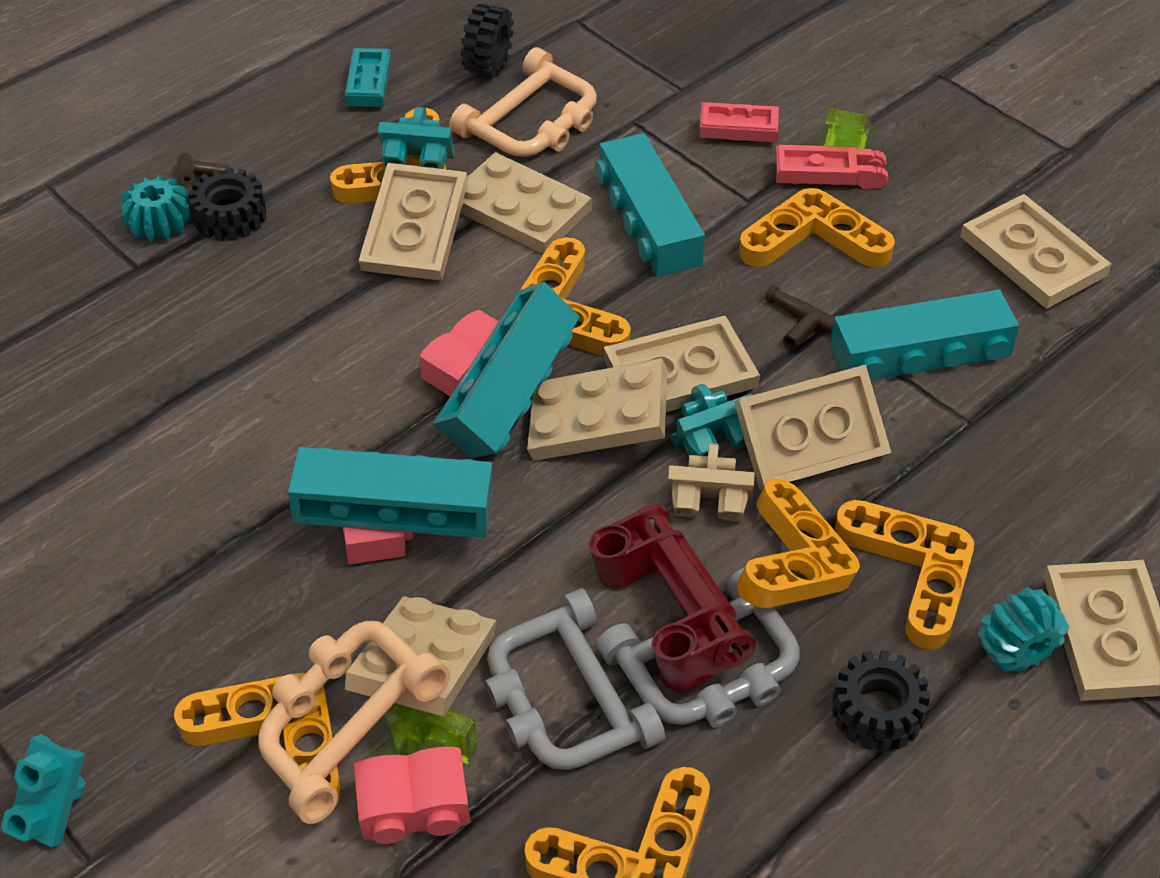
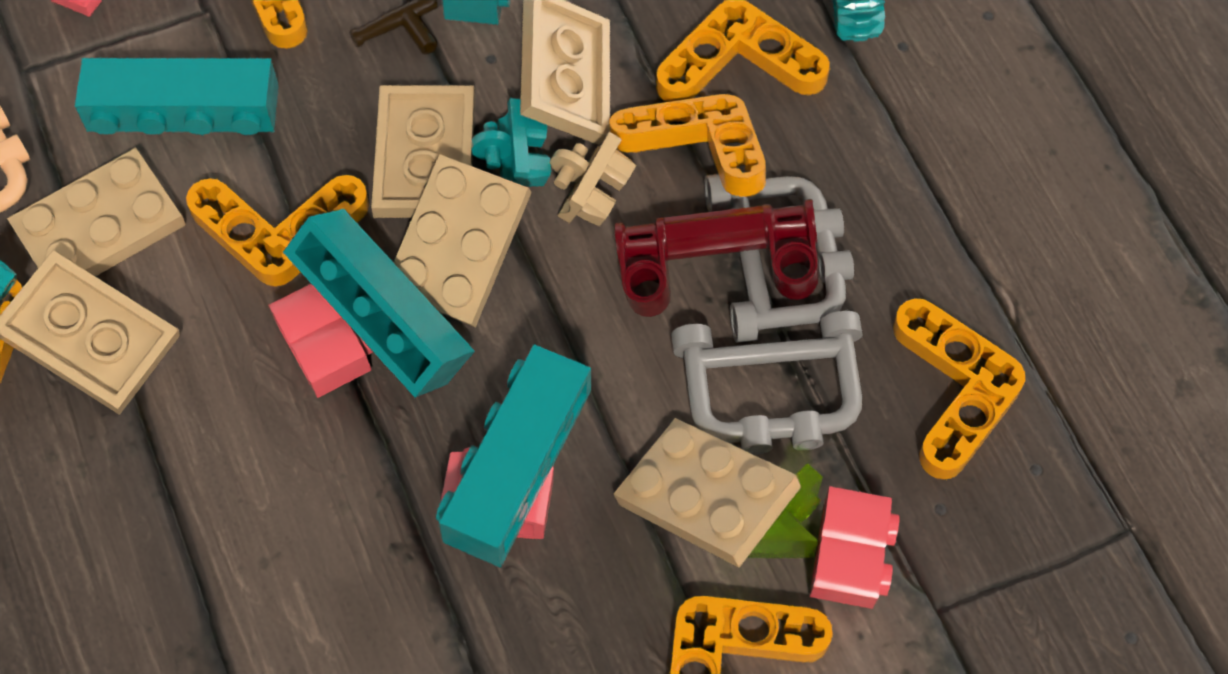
camera: 70 degrees left, 15 degrees up
light nougat bar [258,621,450,824] -> none
black tyre [832,650,930,752] -> none

